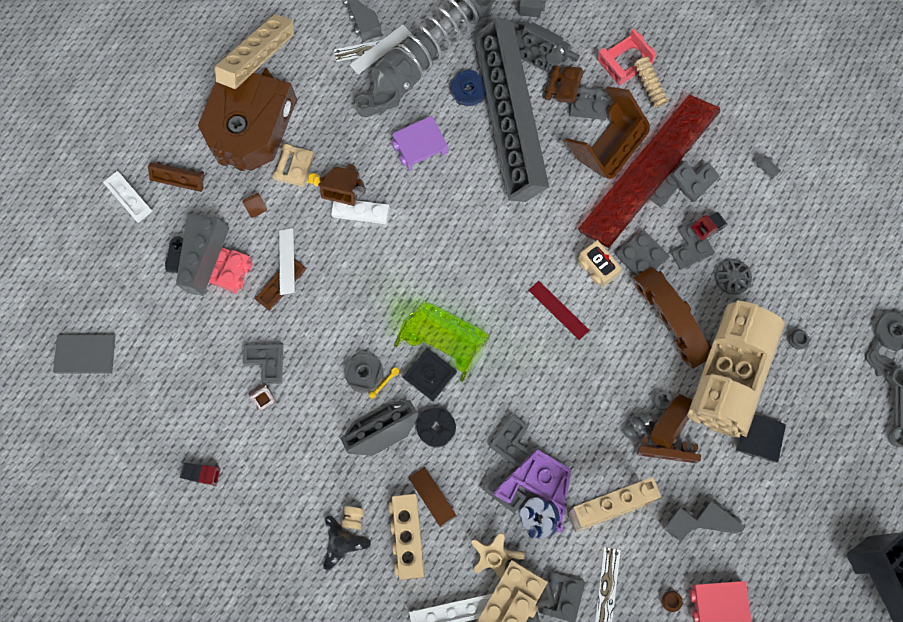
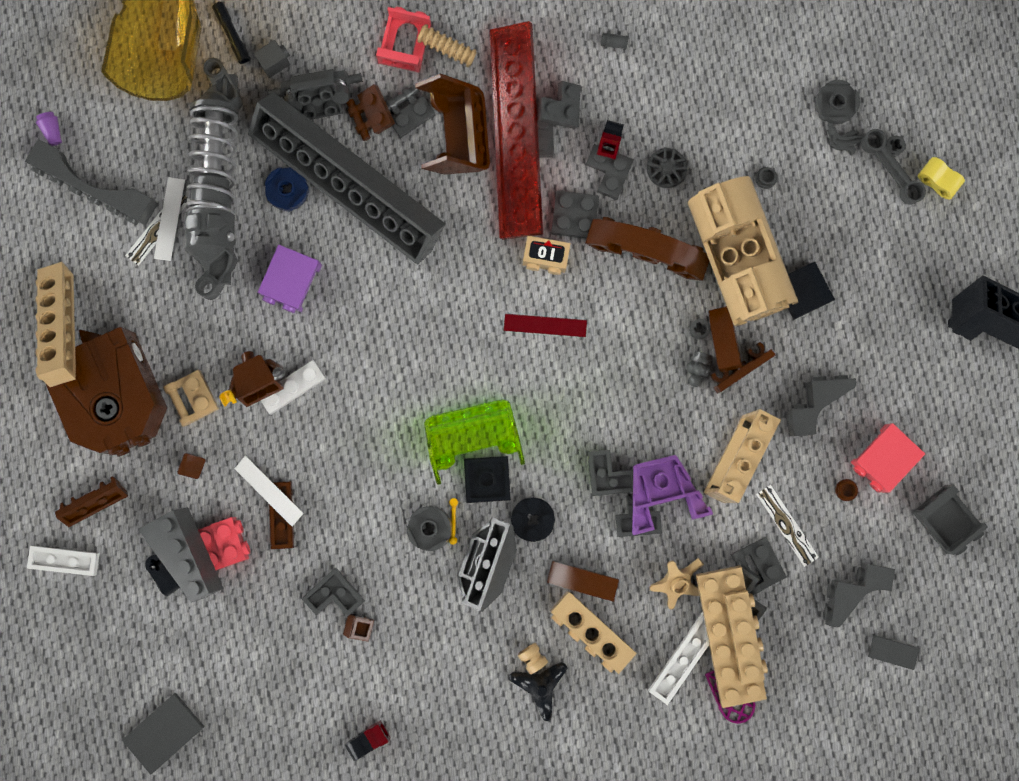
camera: 50 degrees left, 10 degrees up
plate [520,497,560,539] -> none

